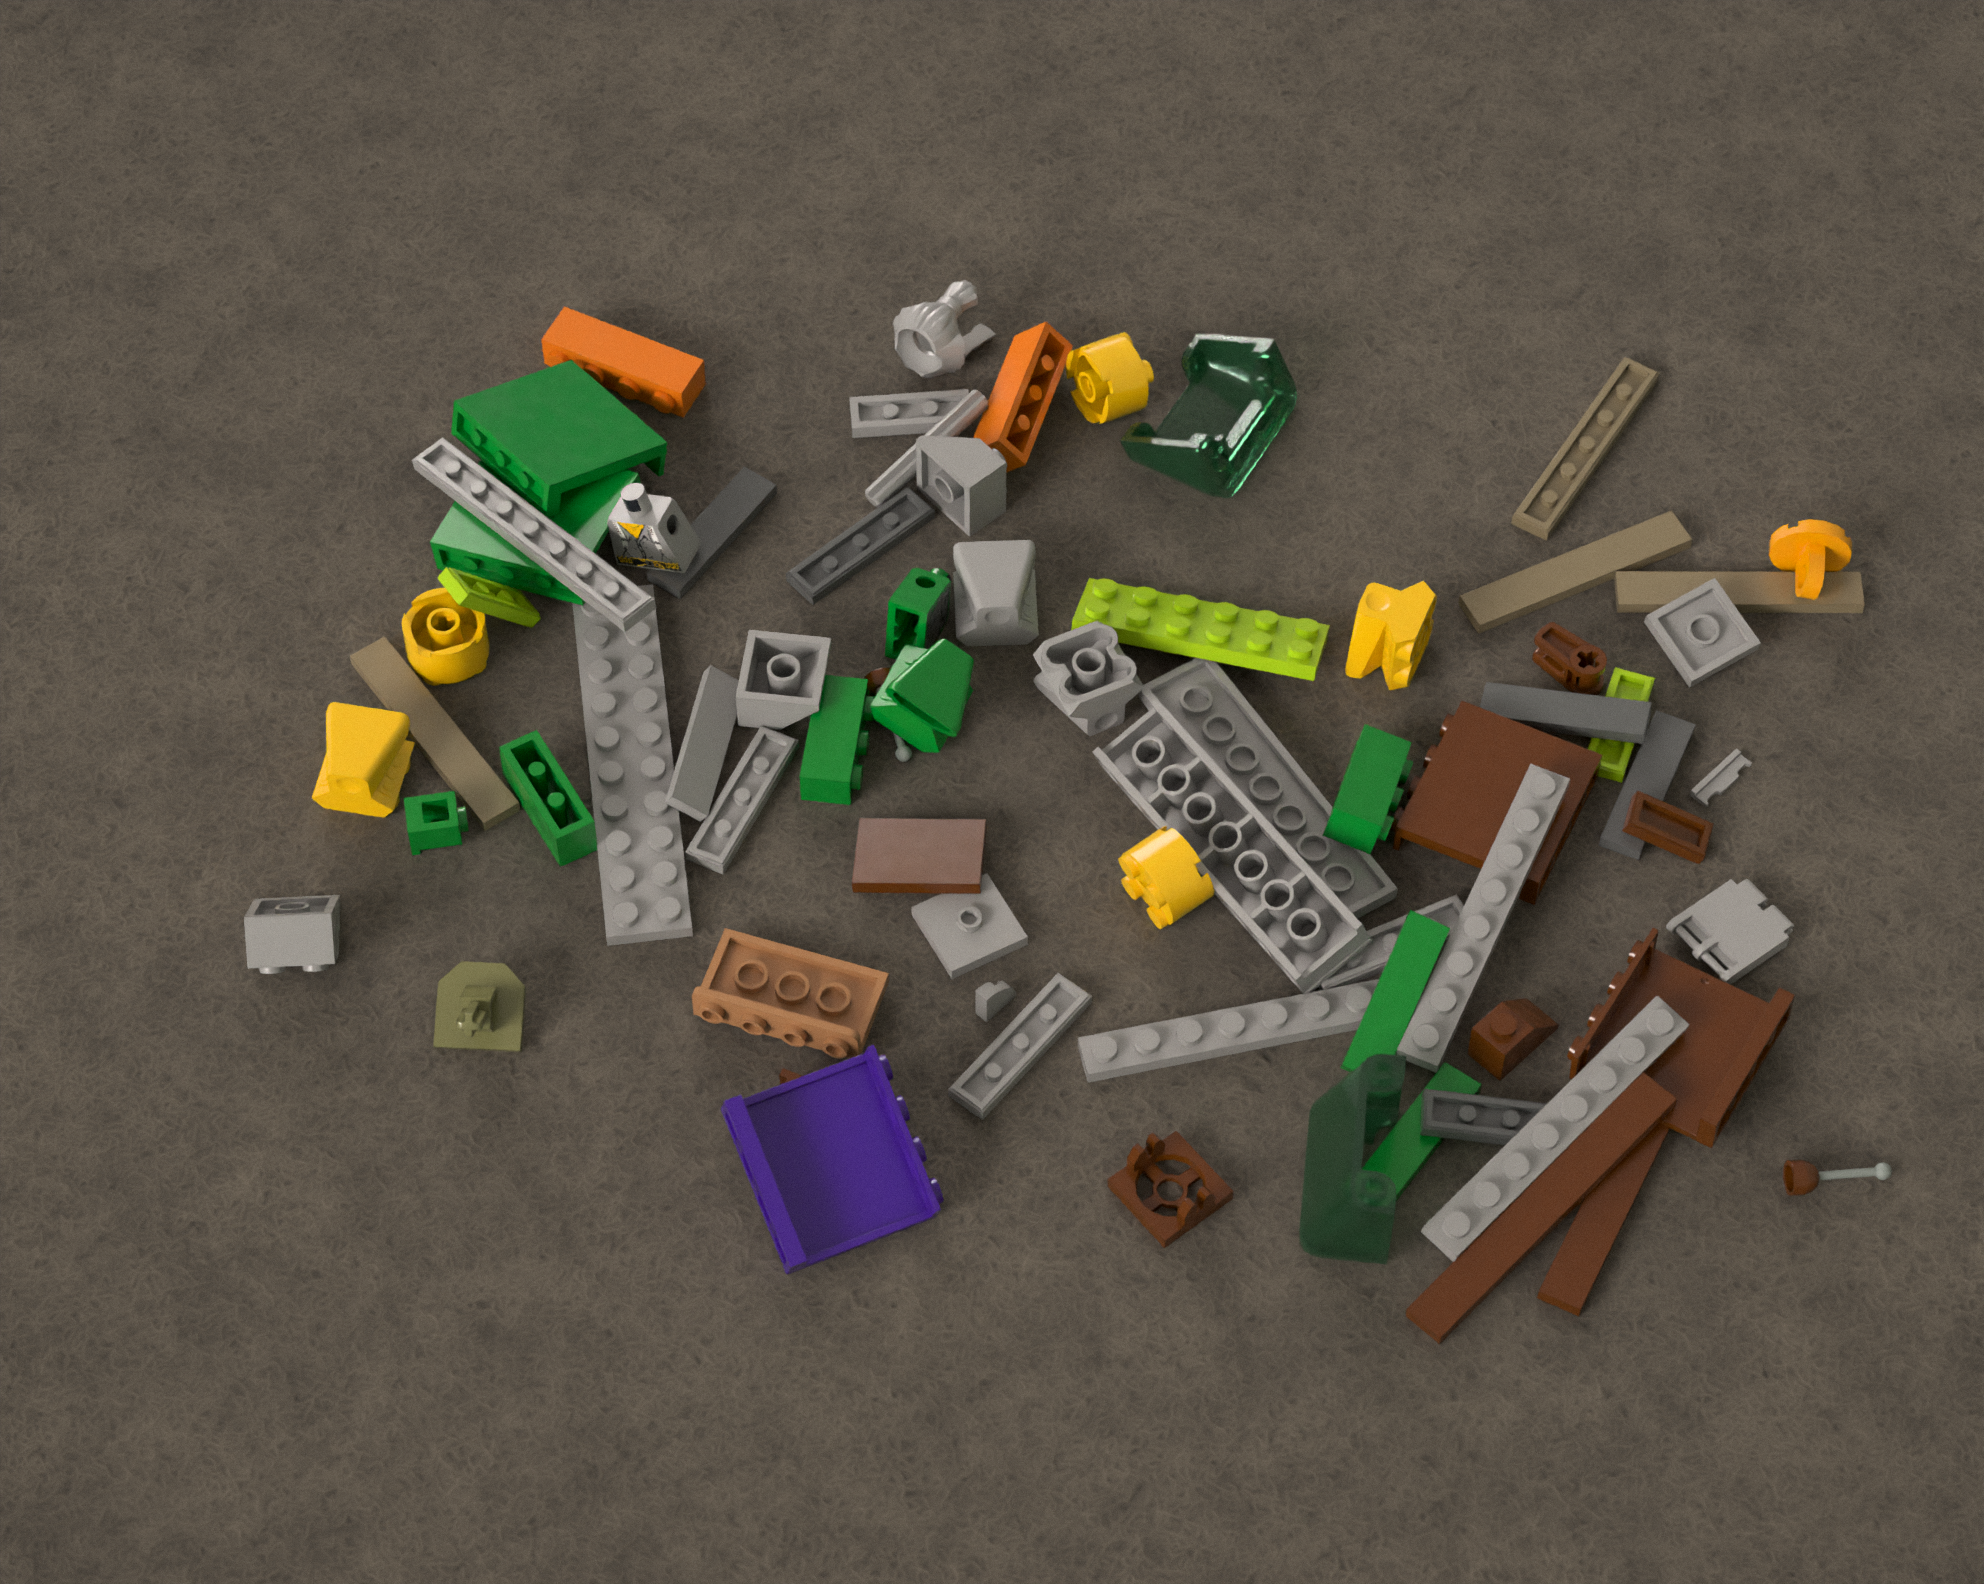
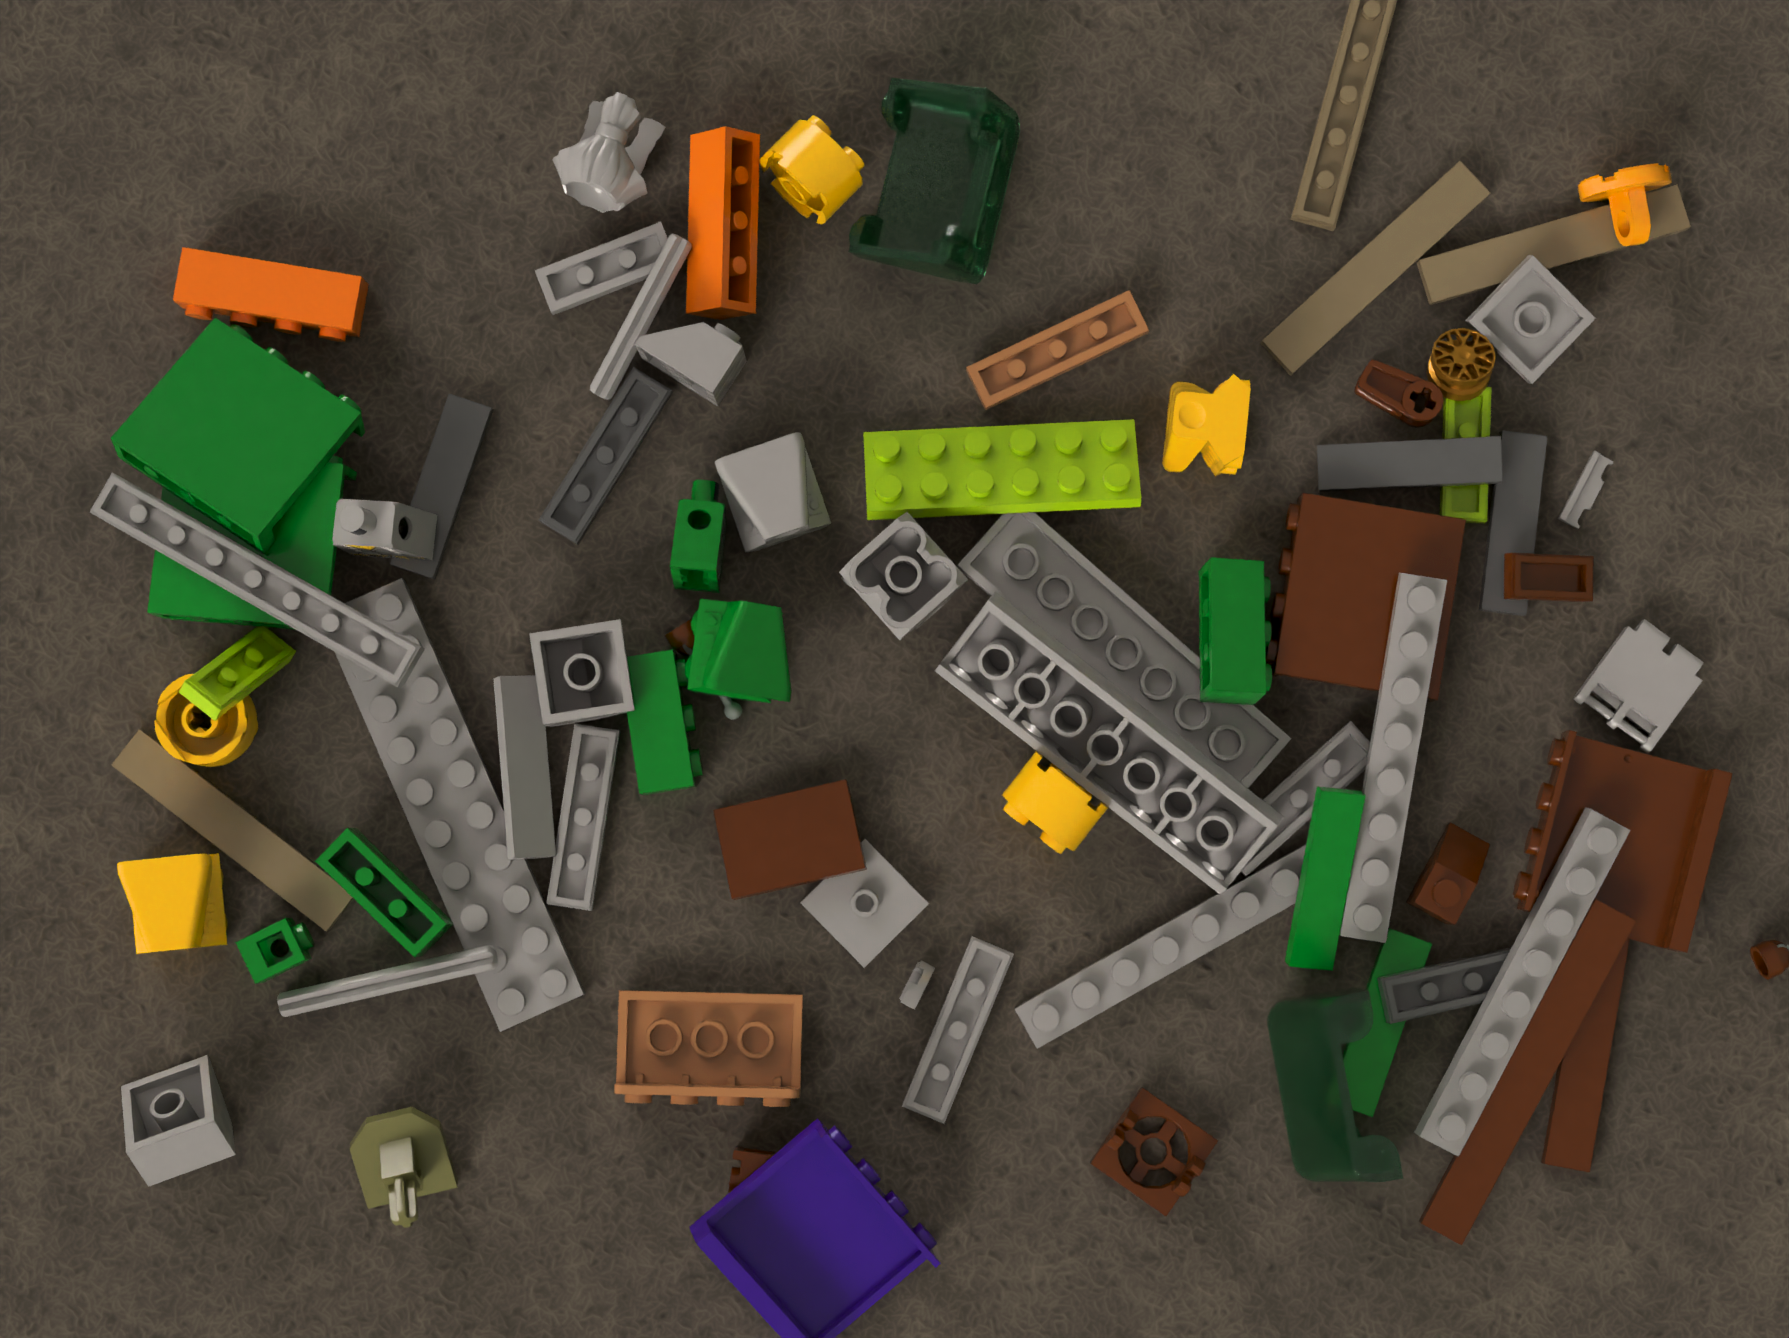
camera: 15 degrees left, 30 degrees up
none -> light grey axle [277,945,498,1017]
none -> medium nougat plate [966,290,1149,410]
none -> pearl gold wheel [1426,328,1496,401]

